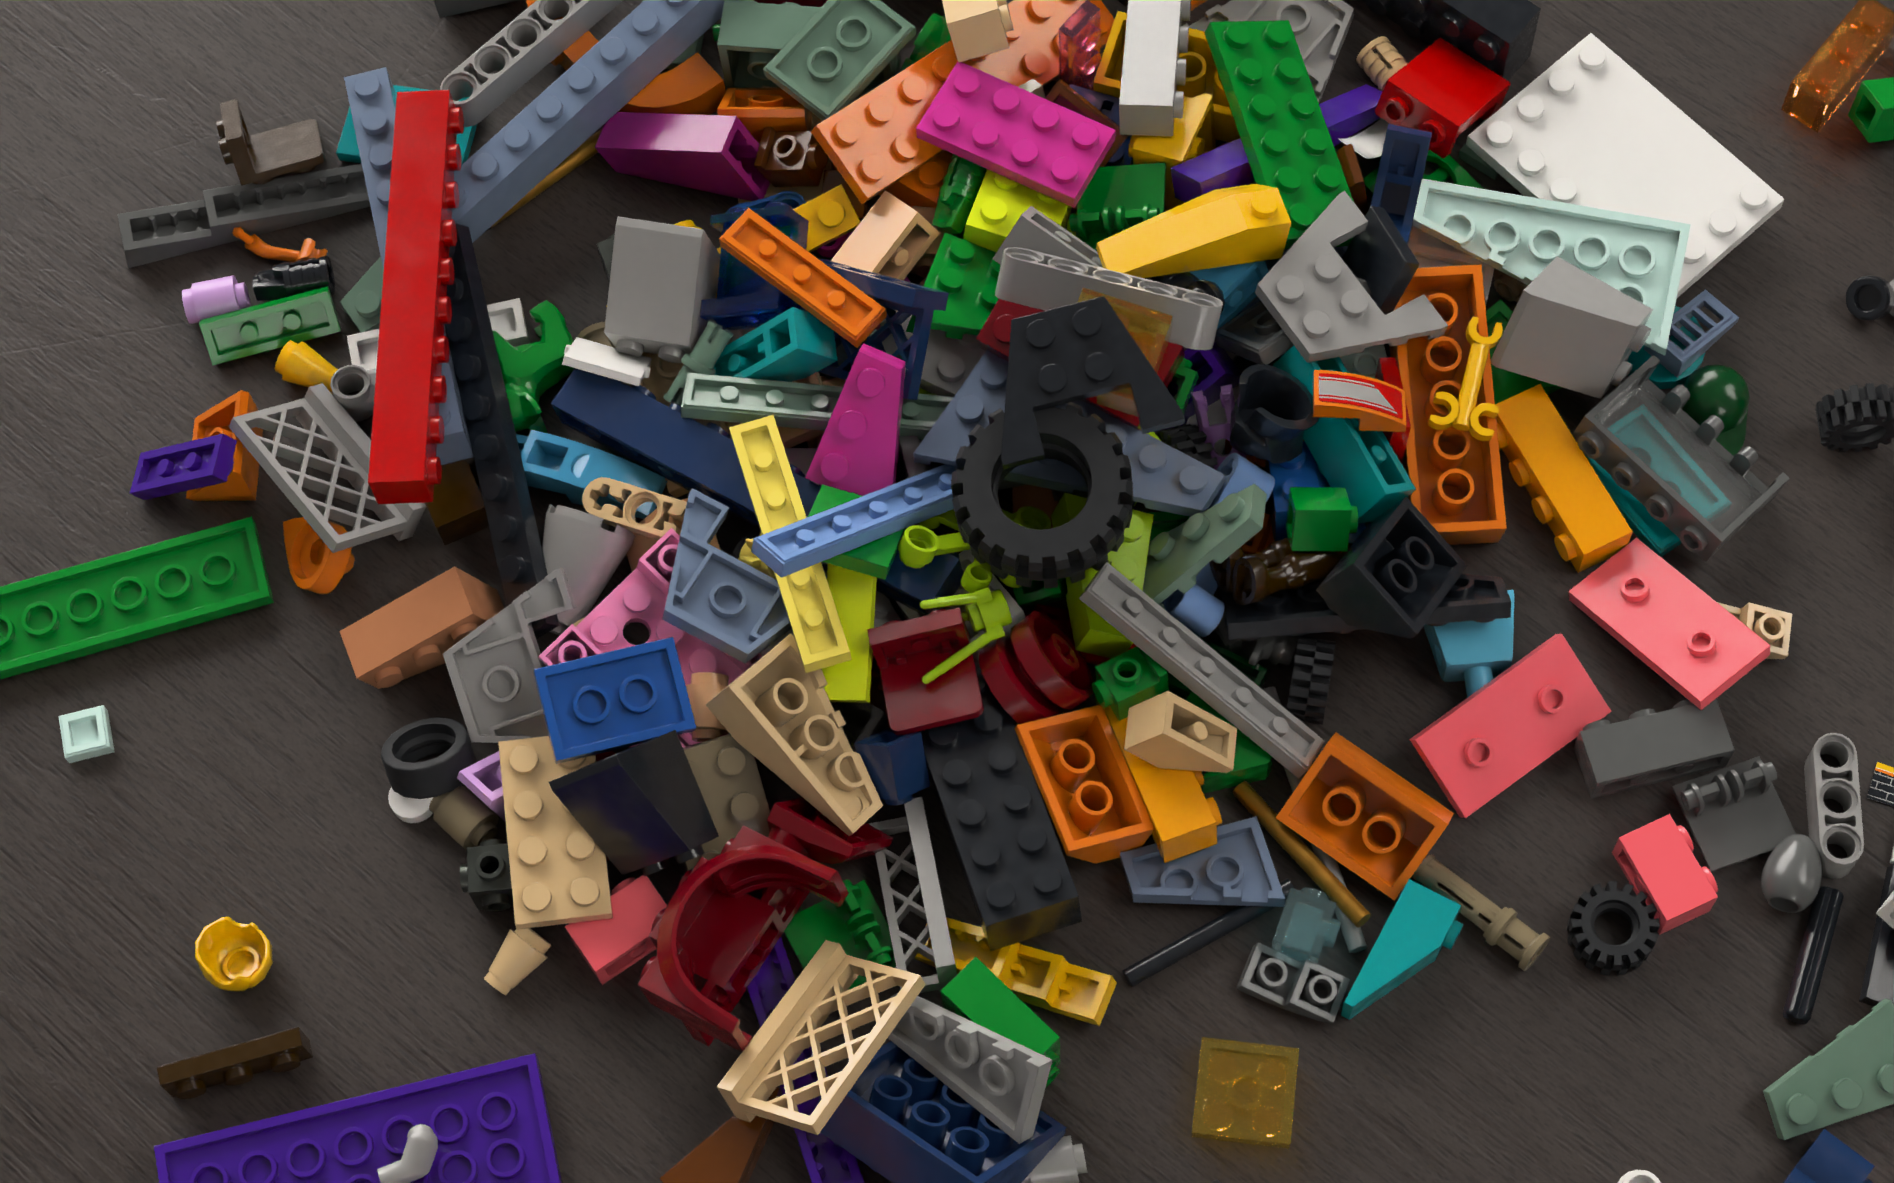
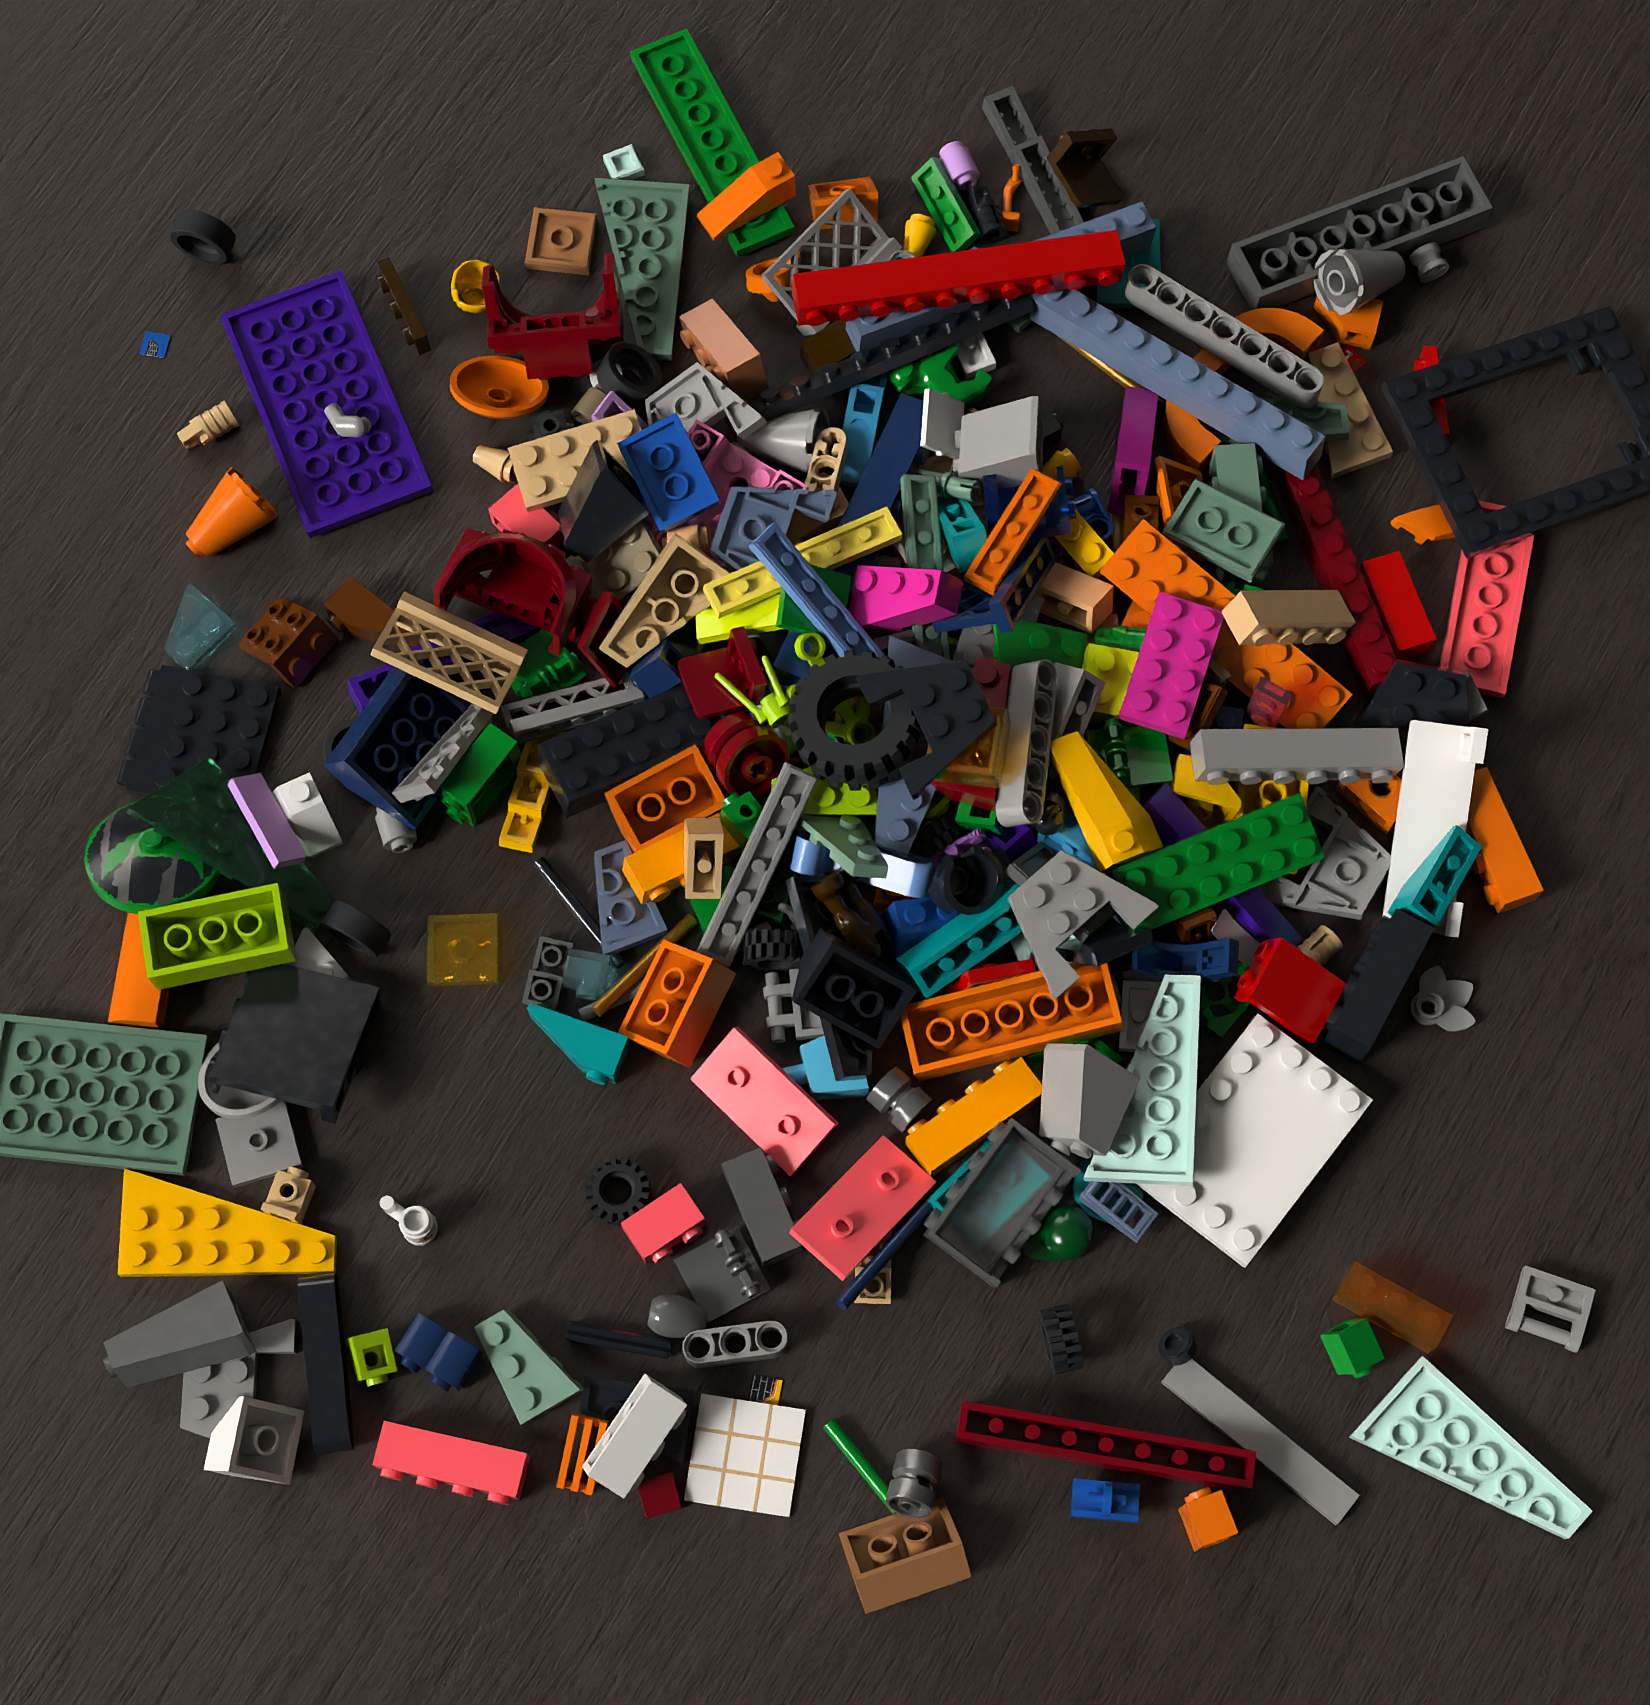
camera: 75 degrees right, 5 degrees up
dark purple plate [130,434,237,500] -> none
green brick [1286,487,1358,551] -> none
slope [1313,370,1406,432] -> none
dark tan pin [1413,854,1551,971] -> none
yellow bar [1427,316,1503,441] -> none
none -> orange dish [450,356,549,419]
none -> dark red piece [482,253,624,380]
none -> medium nougat tile [525,207,598,275]
none -> sand green wing [595,178,690,361]
none -> orange slope [697,152,796,241]
none -> light grey plate [763,969,824,1043]
none -> dark blue bar [835,1201,933,1311]
none -> dark grey wheel [867,1066,934,1133]

